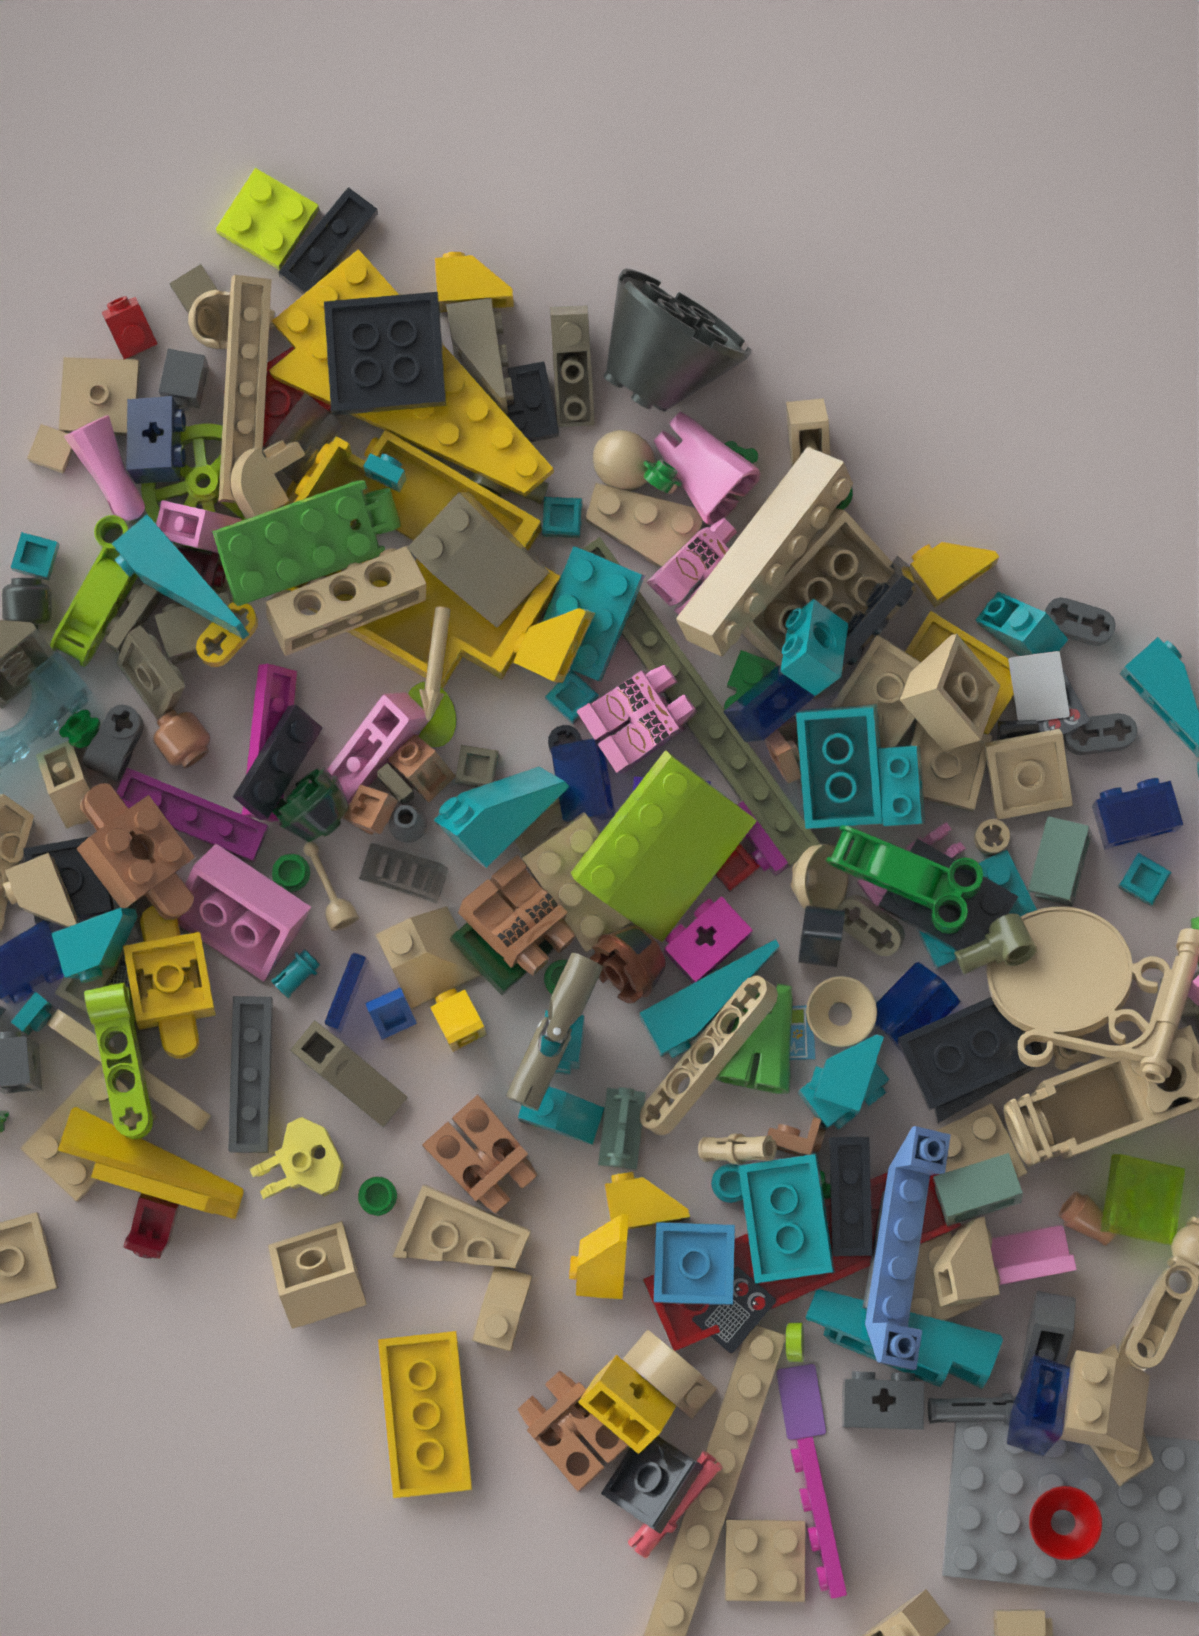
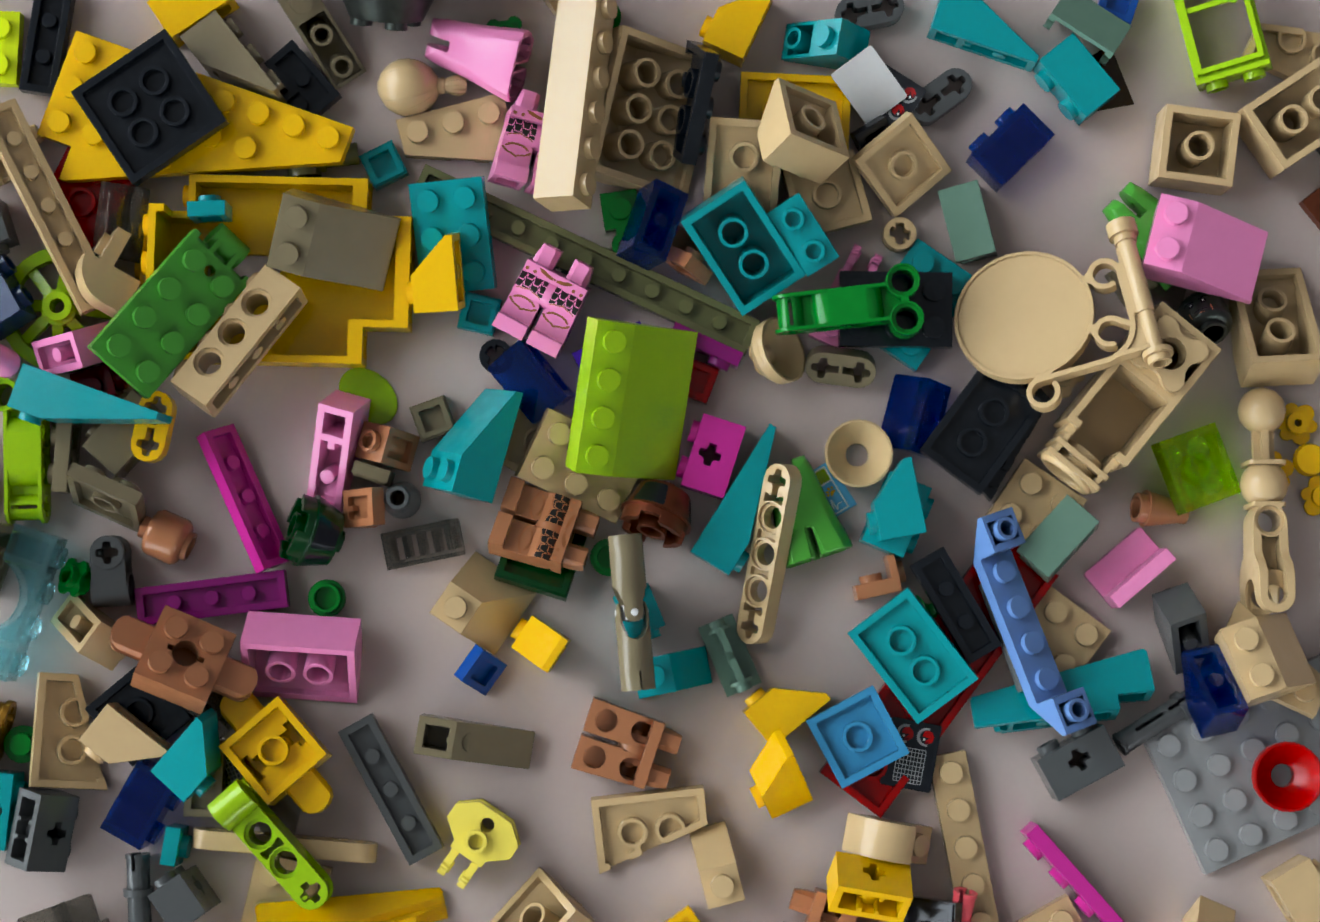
camera: 35 degrees left, 5 degrees up
black plate [233,704,323,820] -> none
teal pin [271,949,321,998] -> none
tan hinge [304,842,359,931] -> none
clear blue tile [324,952,369,1033] -> none
green plate [358,1176,397,1216] -> none
tan piece [419,607,451,721] -> none
green plate [643,459,683,493] -> none
tan pin [698,1133,777,1164] -> none
teal plate [711,1164,743,1203] -> none
medium lavender sticker [776,1364,826,1440] -> none
teal brick [780,599,848,696] -> none
lime tile [786,1323,804,1362] -> none
black beam [798,905,845,967] -> none
tan slope [933,1217,1000,1307] -> none
olive pin [954,914,1037,975] -> none
teal tile [1118,852,1172,906] -> none

